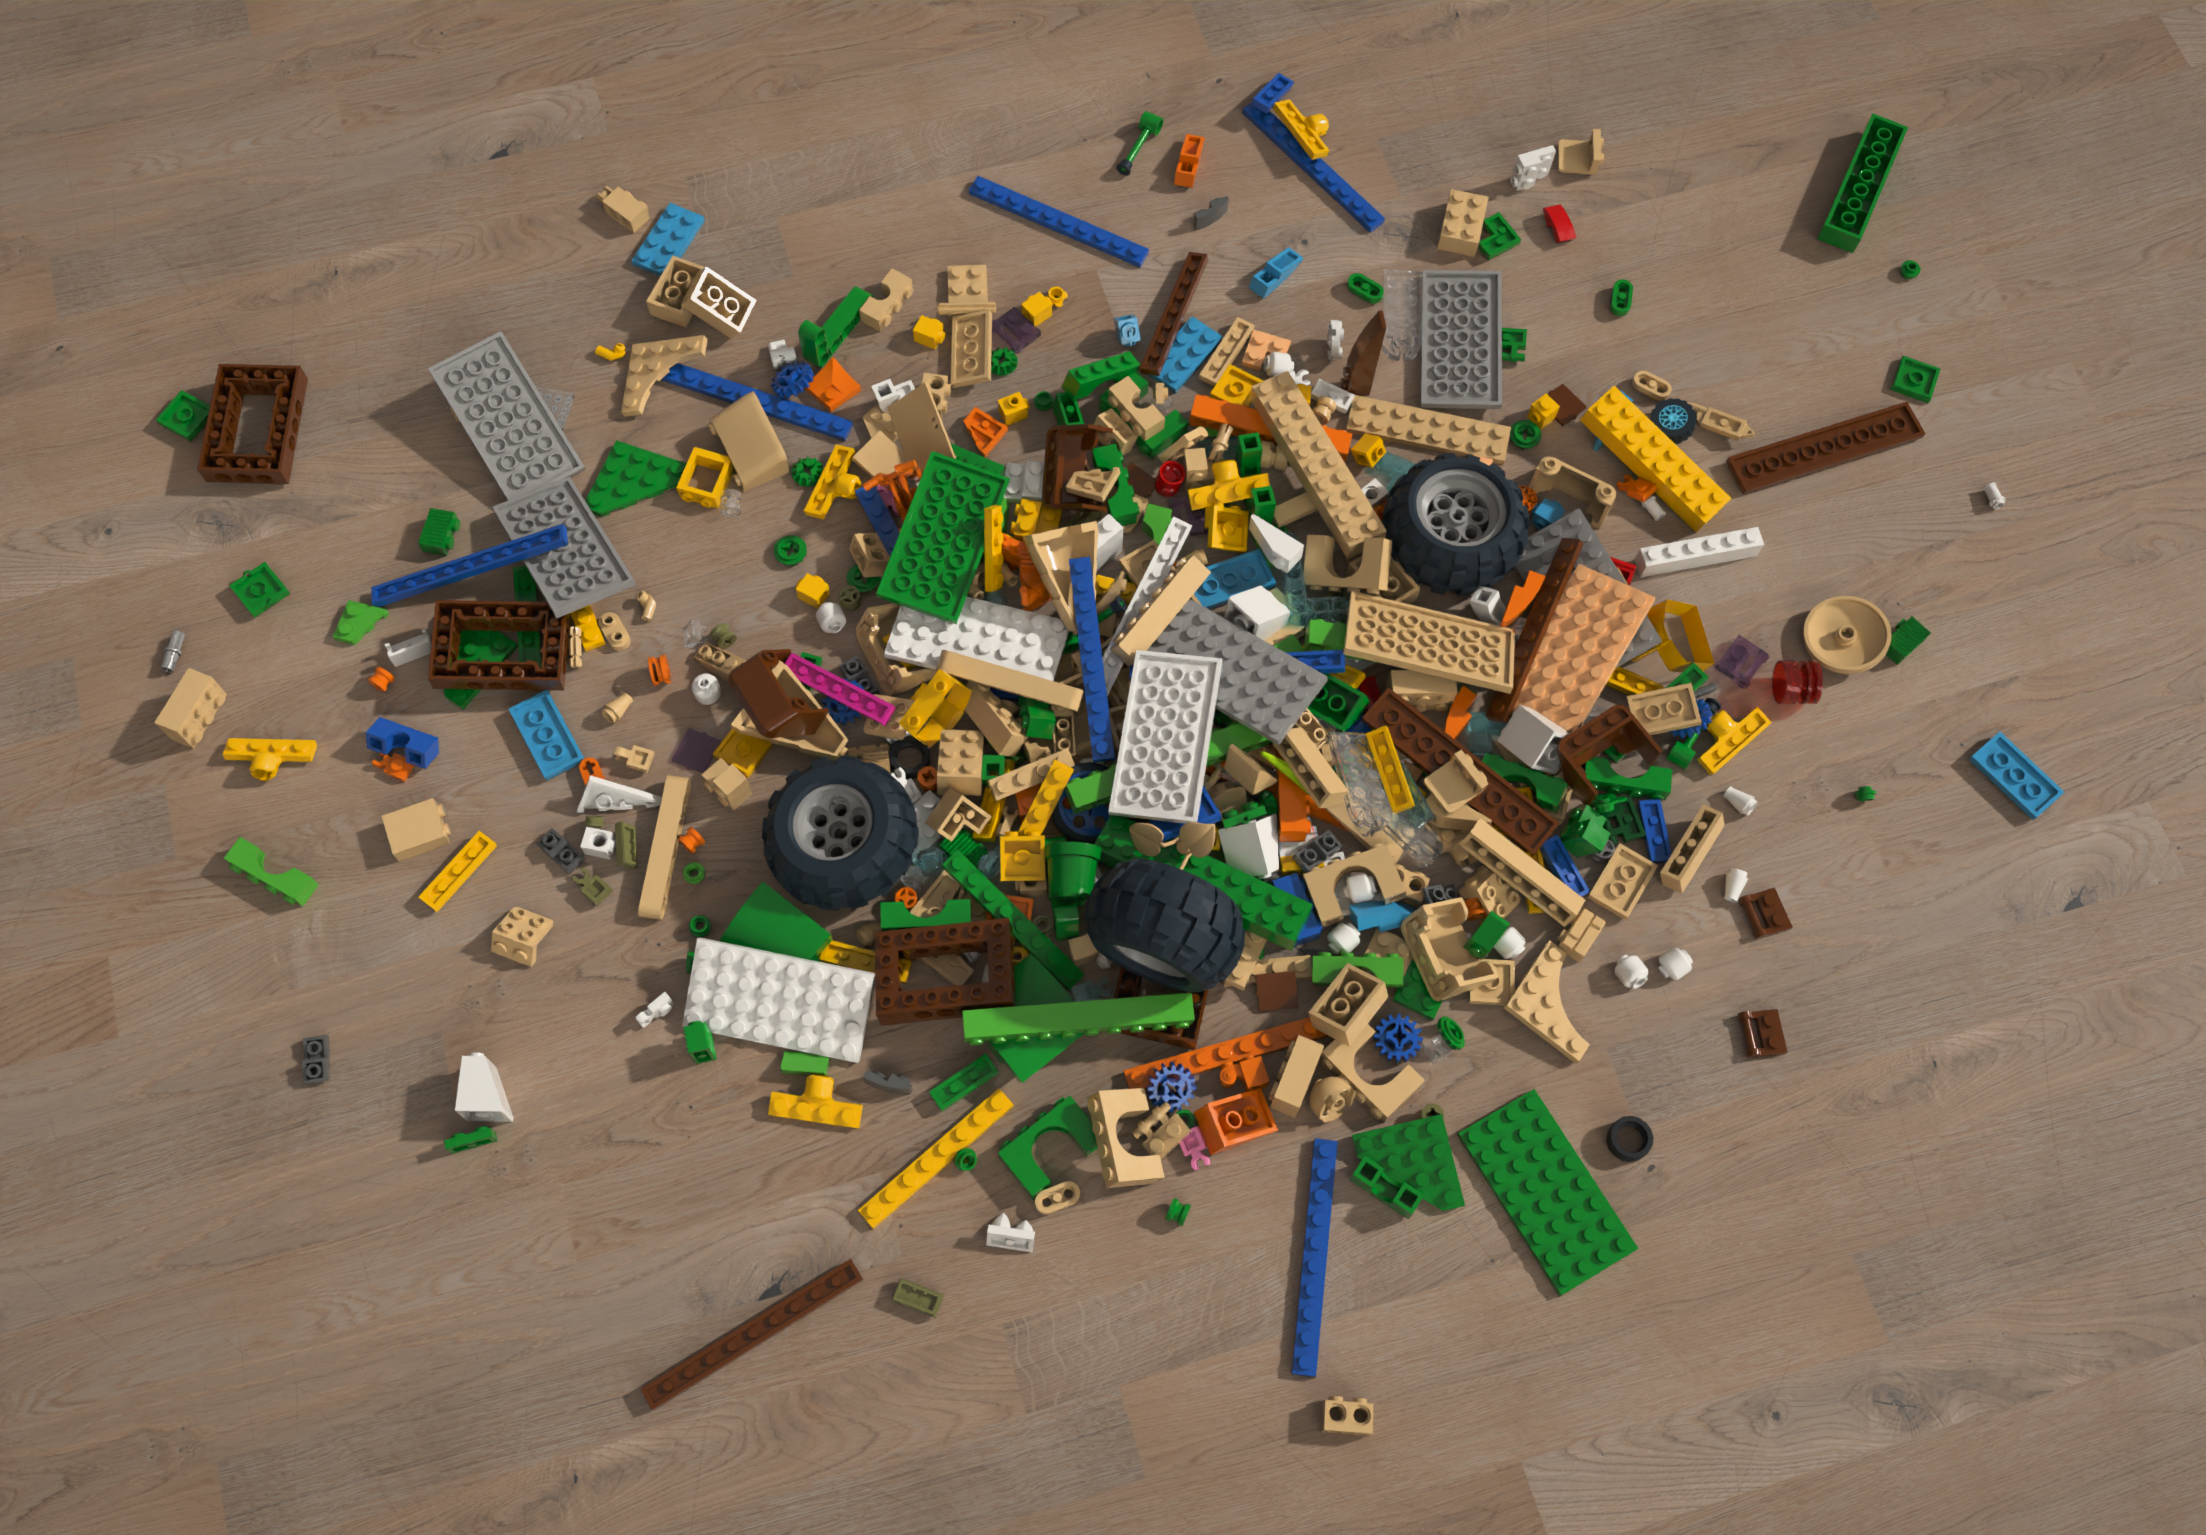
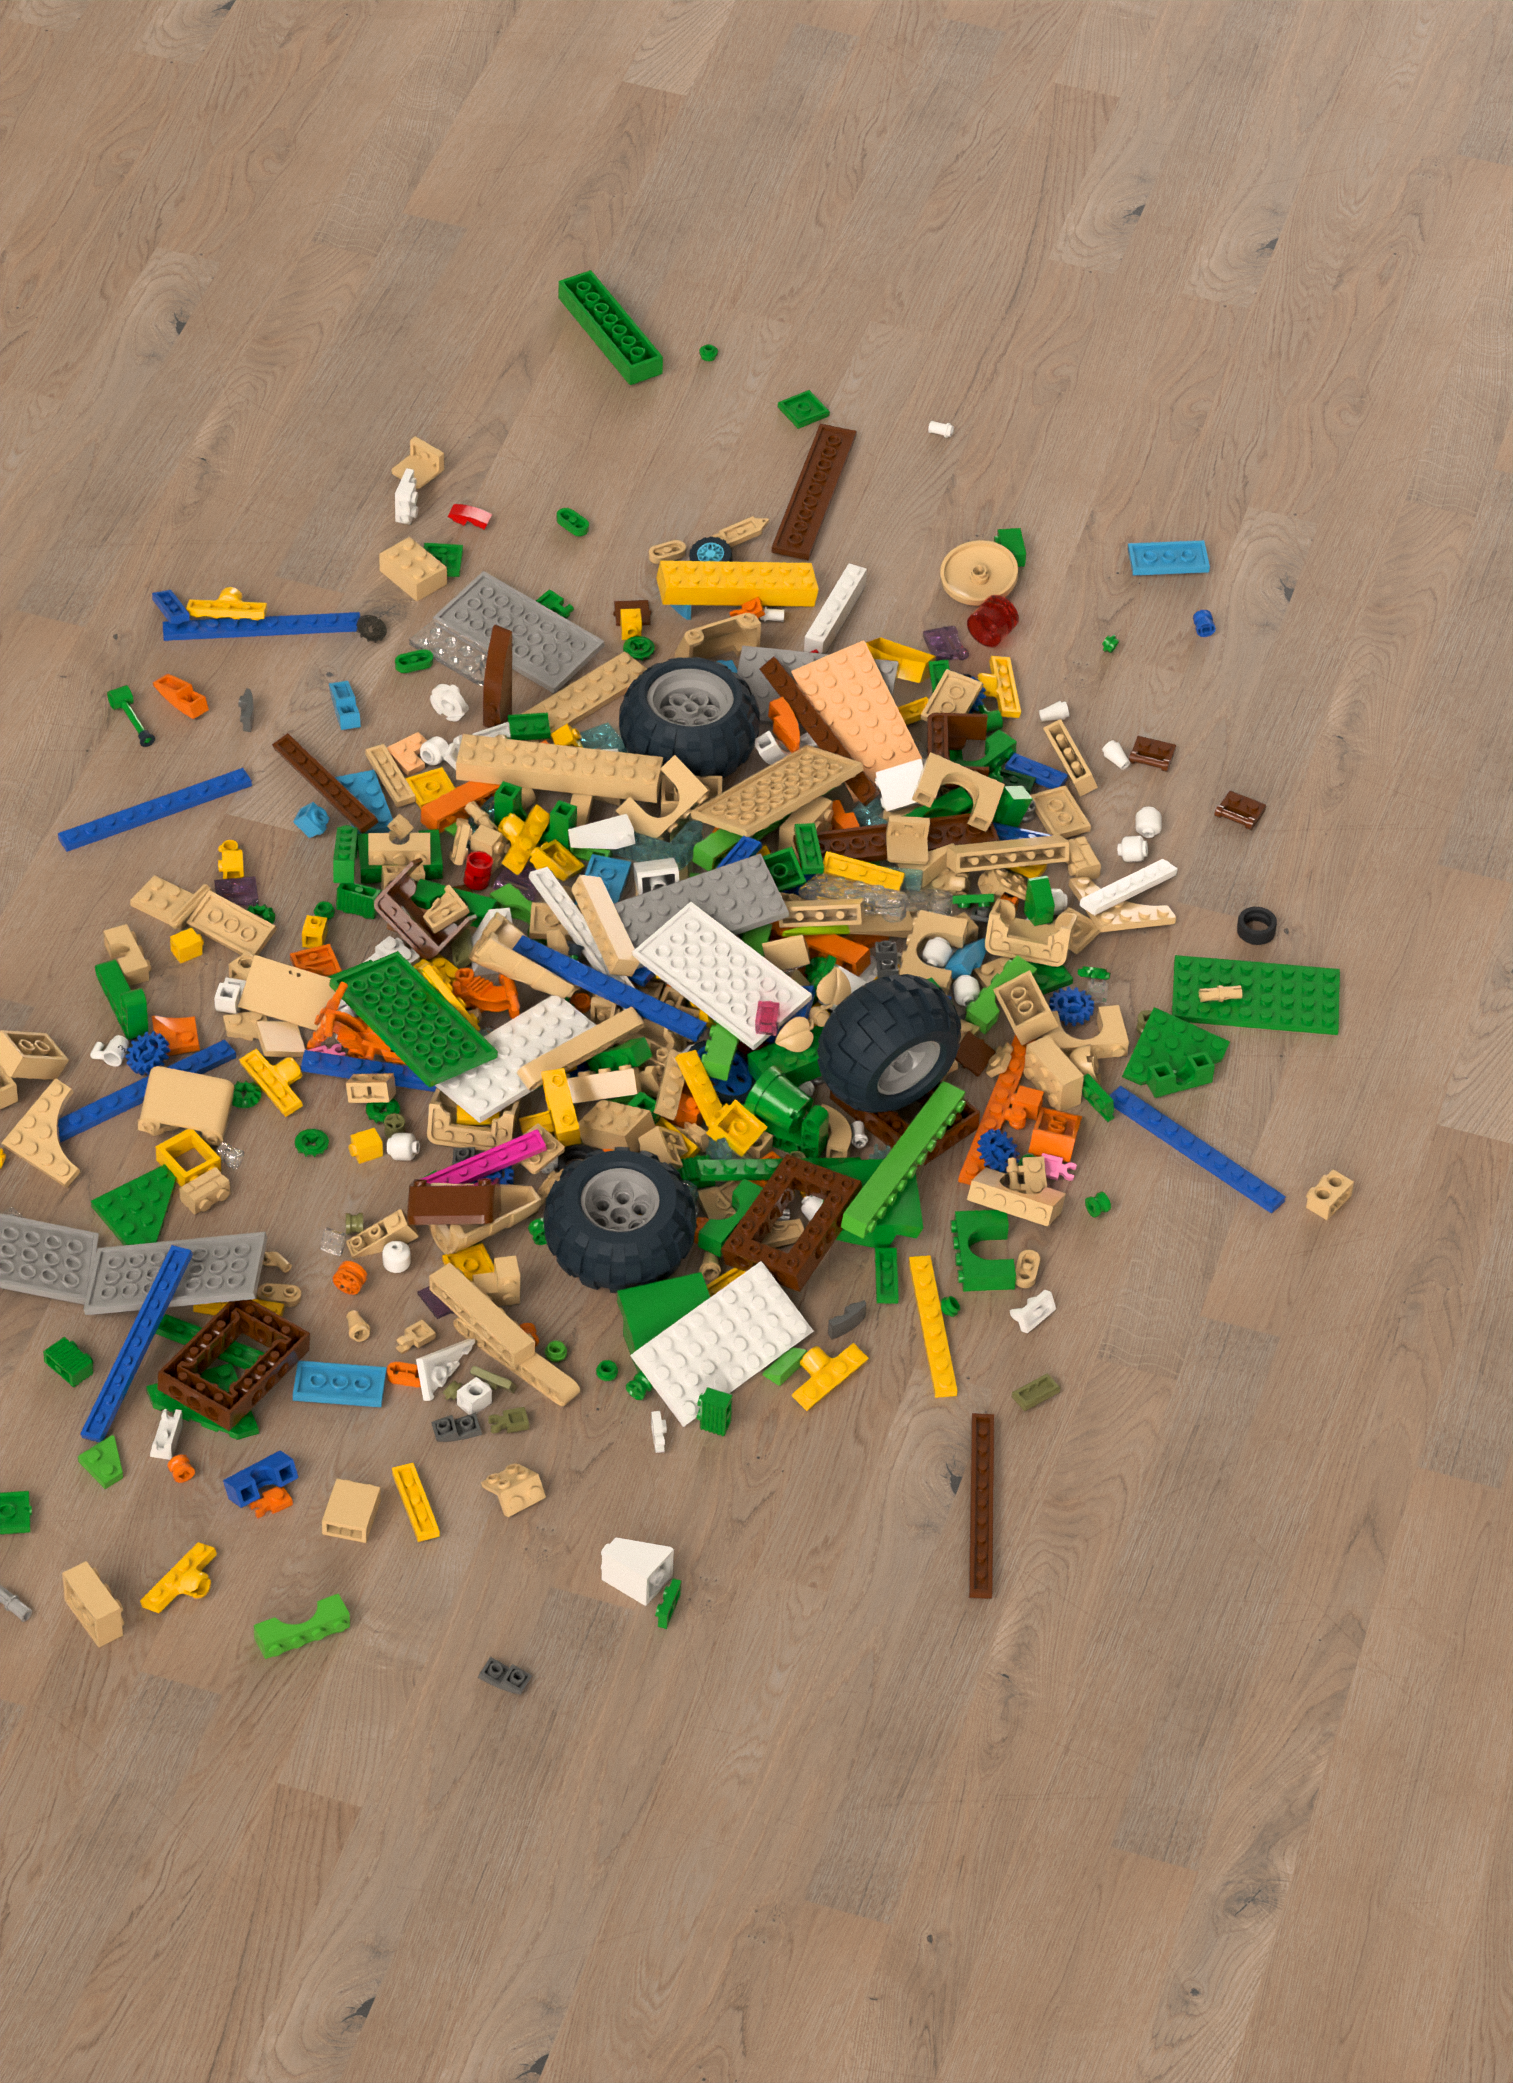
camera: 55 degrees left, 20 degrees down
none -> tan brick [180,1167,231,1215]
none -> clear smoke gear [356,615,387,643]
none -> tan brick [429,1263,535,1368]
none -> green plate [508,713,551,740]
none -> clear pink brick [755,1001,780,1036]
none -> green plate [794,823,824,874]
none -> tan arch [911,752,1005,832]
none -> green plate [953,894,995,908]
none -> tan plate [986,1042,1013,1078]
none -> white plate [1080,859,1178,916]
none -> green plate [1082,1074,1114,1122]
none -> blue wheel [1193,610,1216,637]
none -> tan pin [1199,985,1242,1002]

